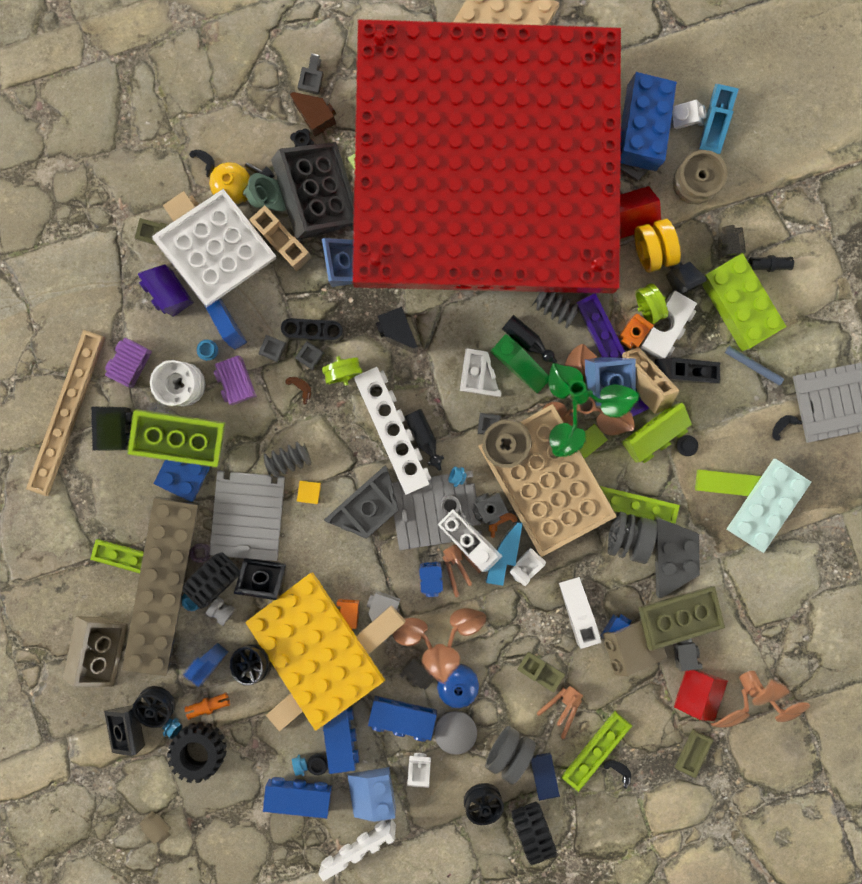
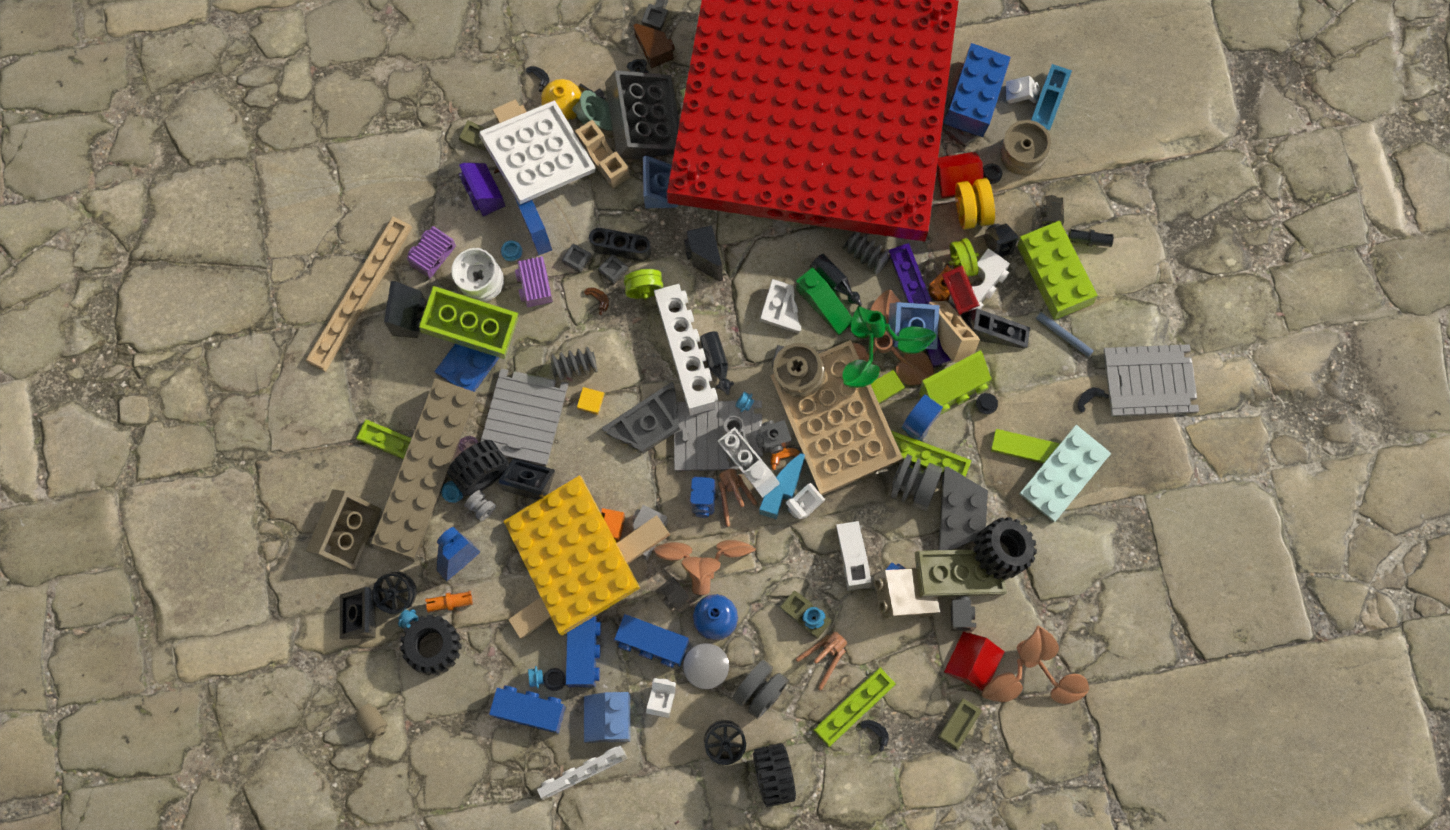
camera: 10 degrees right, 15 degrees down
black wheel [230,644,271,686] -> none
dark blue tile [531,752,560,801] -> none
none -> dark azure plate [803,607,825,629]
none -> blue brick [901,394,943,442]
none -> red tile [942,266,980,315]
none -> black tyre [973,517,1037,580]
none -> black plate [983,163,1003,184]

